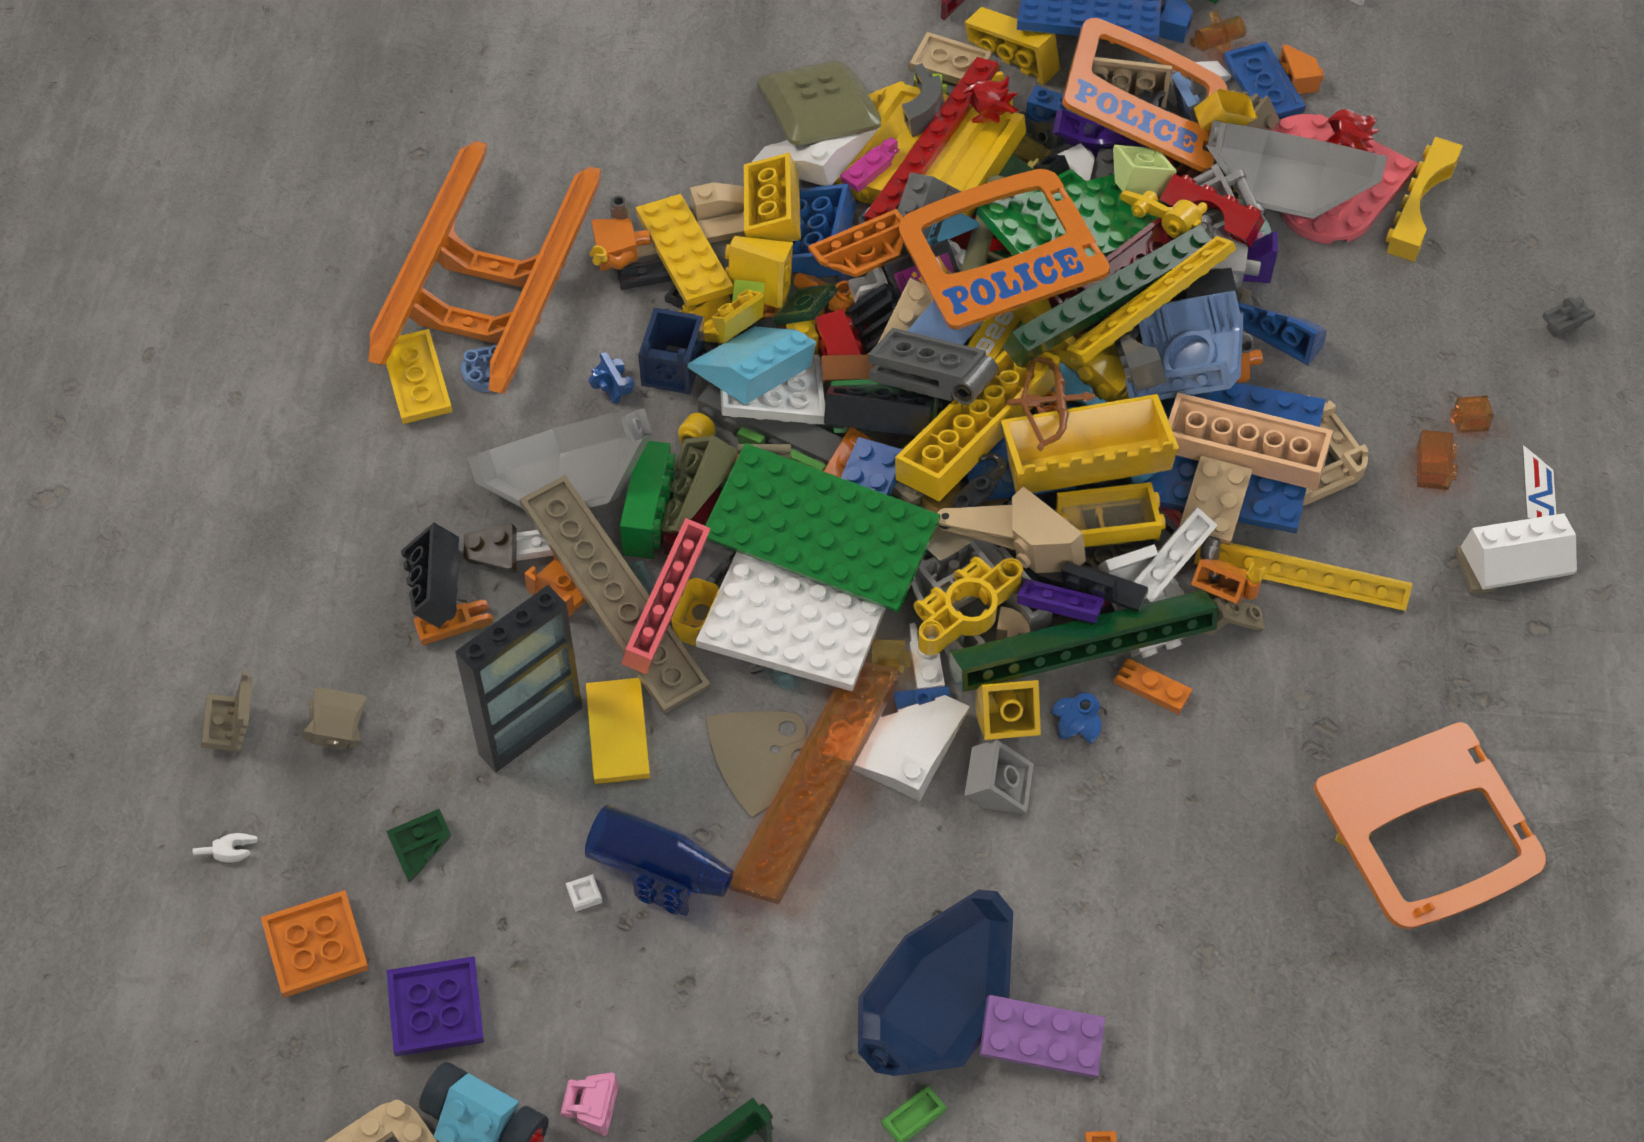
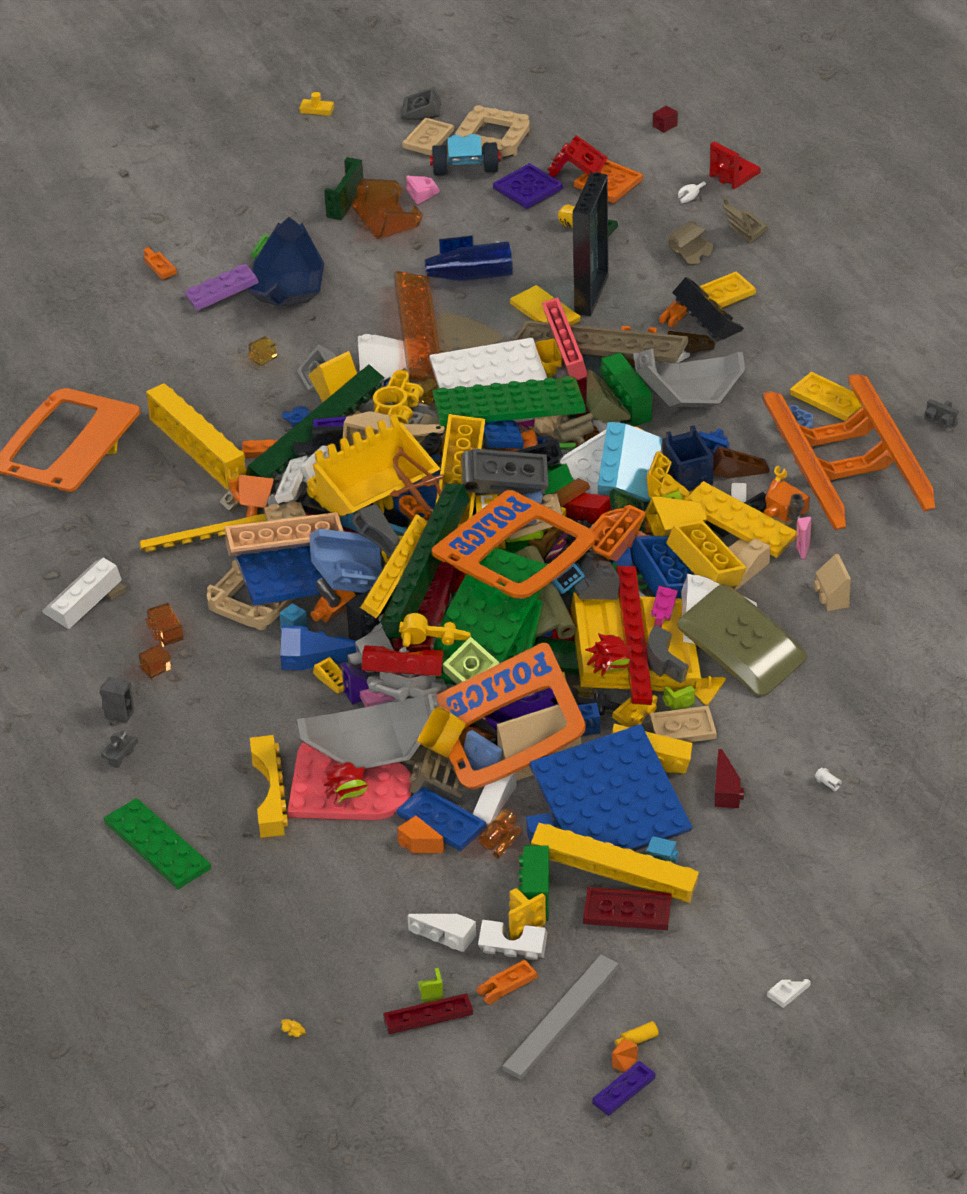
camera: 150 degrees right, 15 degrees down
white sticker [1523,445,1556,519] -> none
none -> flat silver brick [100,677,135,723]
none -> green plate [104,798,211,889]
none -> yellow brick [146,383,246,491]
none -> clear yellow brick [248,336,277,366]
none -> dark azure brick [279,603,308,628]
none -> yellow slope [313,657,344,694]
none -> clear orange windscreen [352,179,423,239]
none -> red bracket [547,135,608,178]
none -> yellow head [558,204,575,228]
none -> dark red brick [653,105,678,133]
none -> yellow plate [700,271,756,309]
none -> red bracket [710,141,761,190]
none -> reddish brown slope [713,446,769,478]
none -> white sticker [731,483,746,503]
none -> bright pink slope [796,517,811,559]
none -> tan slope [813,554,851,611]
none -> dark grey hips [924,399,959,428]

